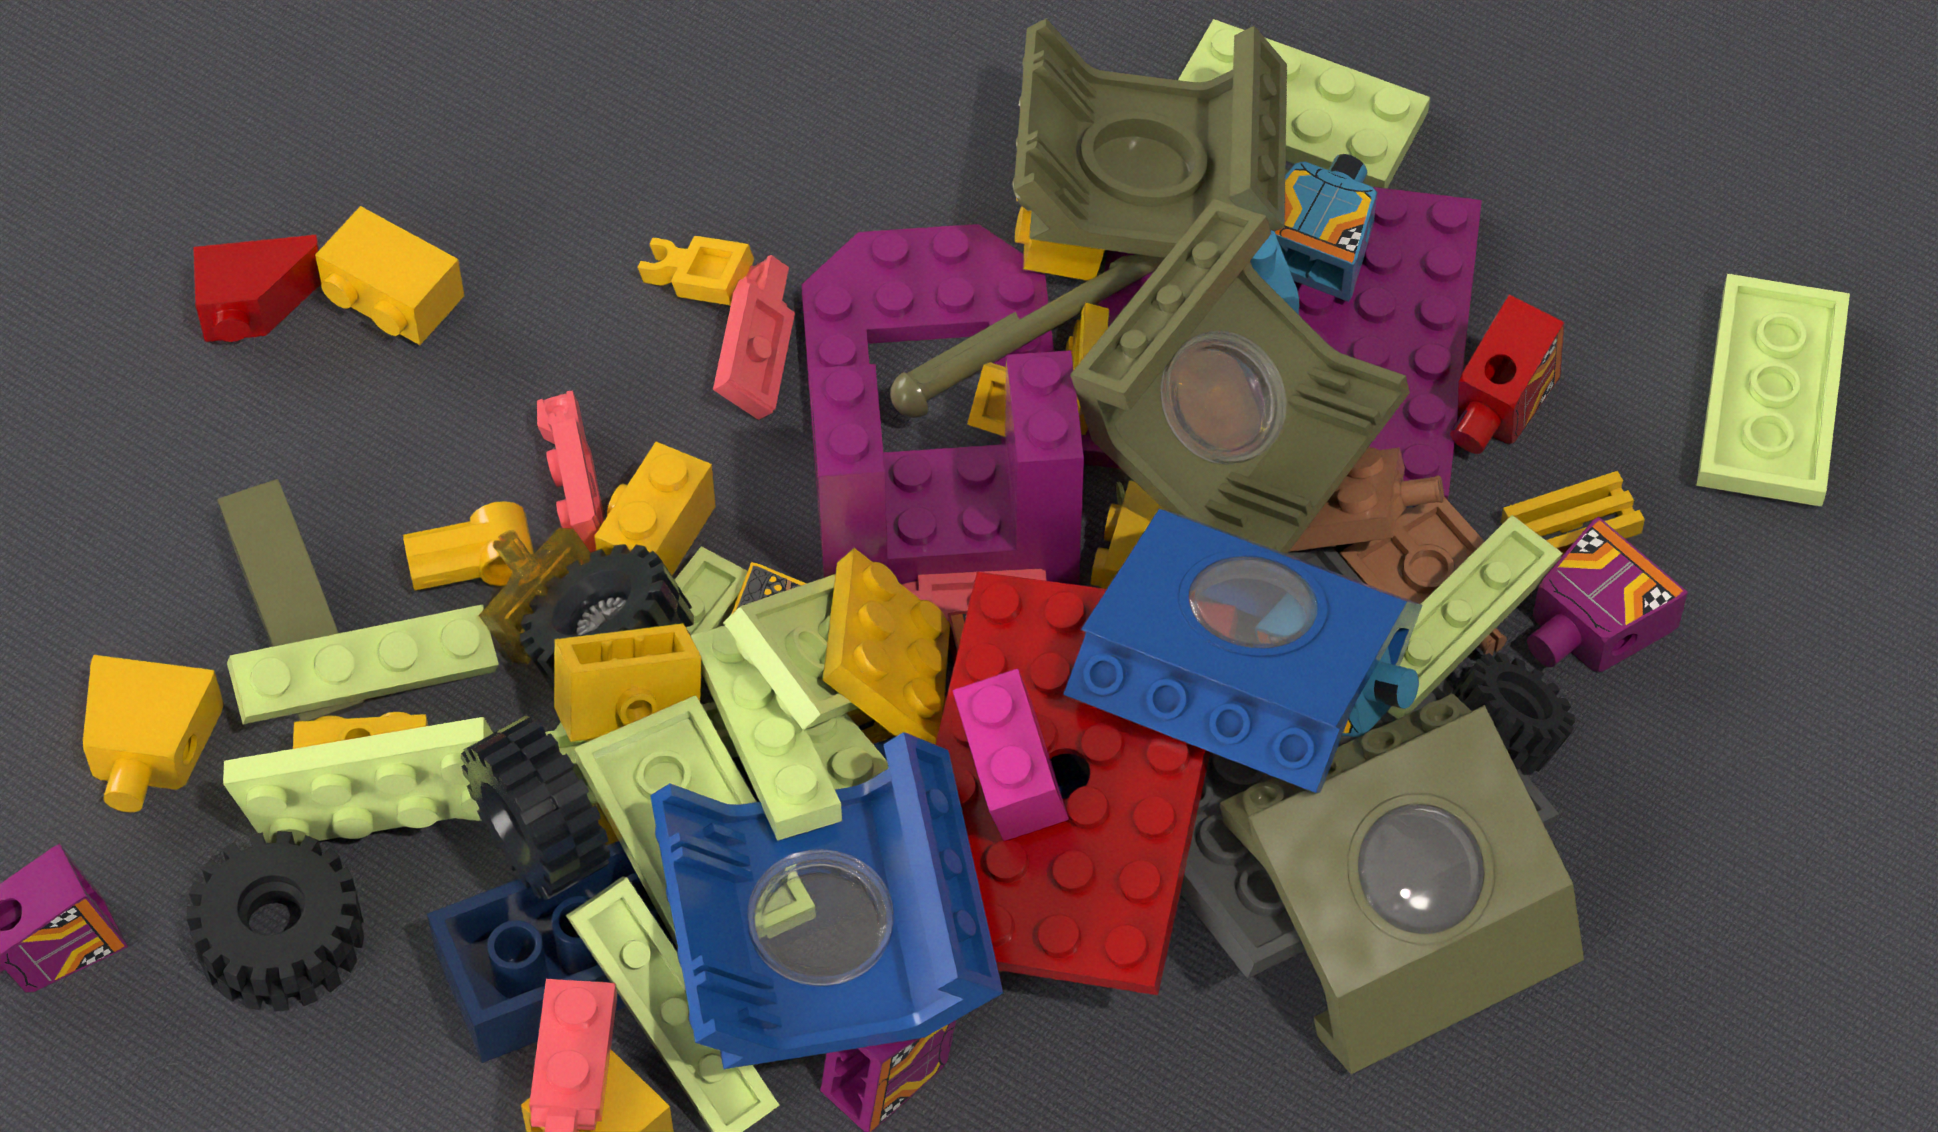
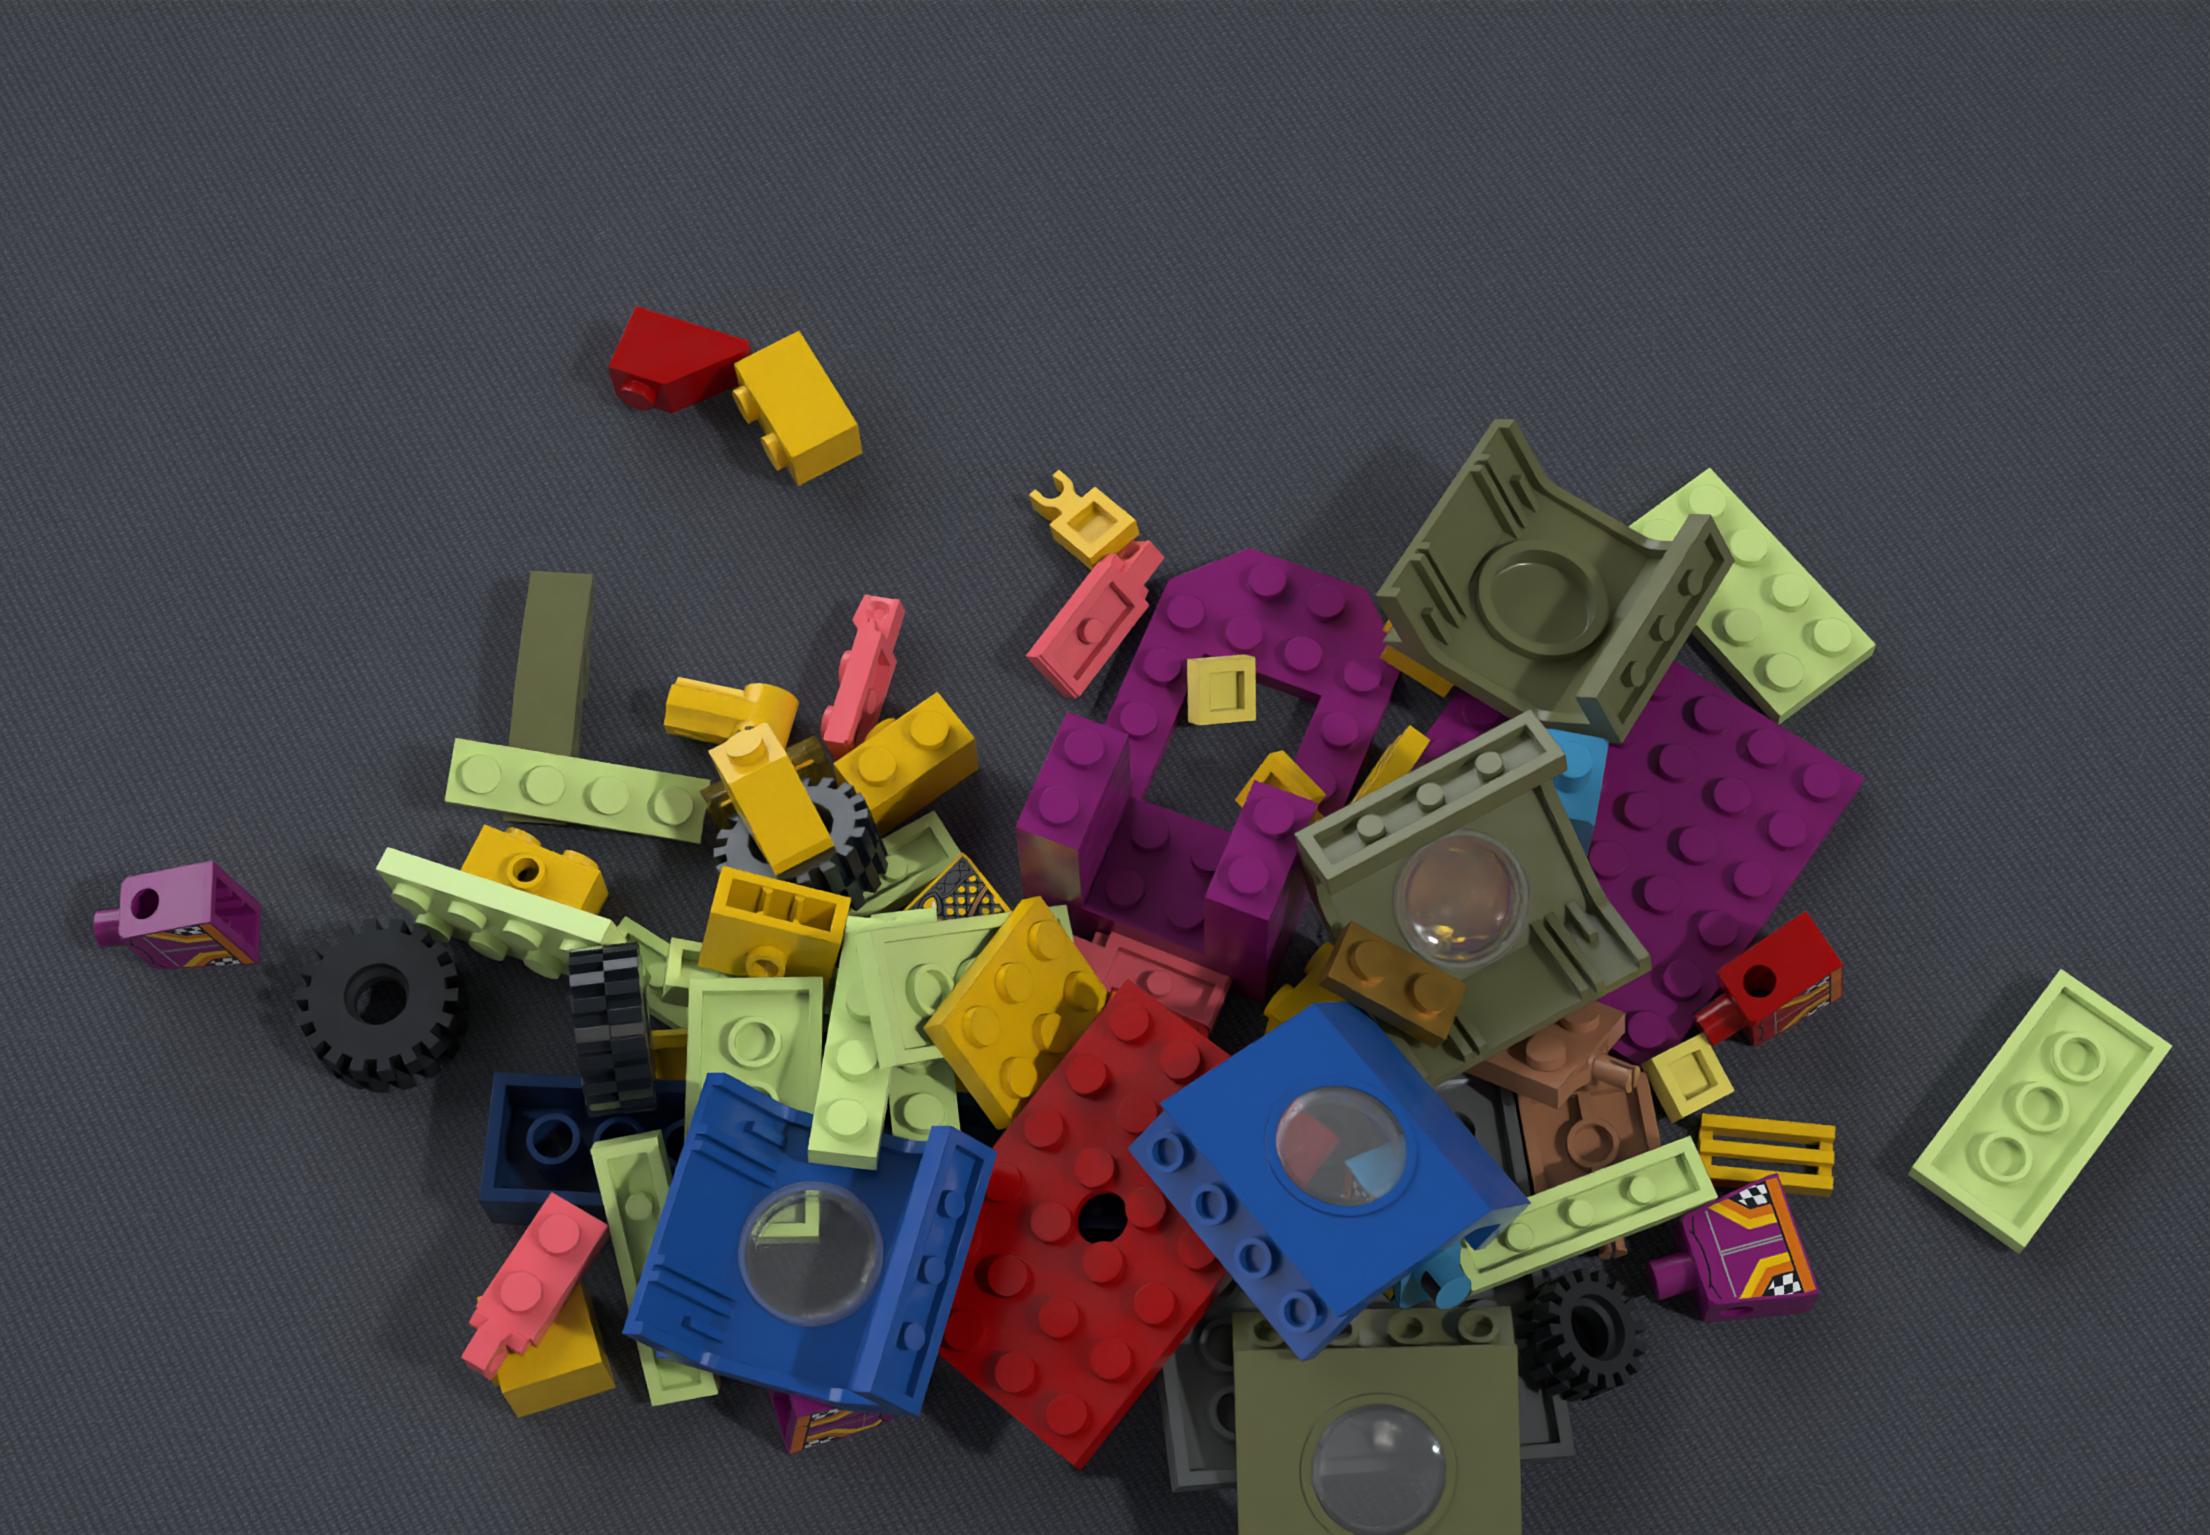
camera: 30 degrees right, 10 degrees up
yellow torso [83,655,224,812] -> none
olive bar [890,169,1289,418] -> none
dark pink brick [953,669,1069,841] -> none
dark azure torso [1275,154,1378,302] -> none
none -> yellow slope [708,722,834,876]
none -> light yellow plate [1187,655,1256,725]
none -> pearl gold plate [1318,920,1468,1049]
none -> light yellow plate [1640,1032,1735,1123]

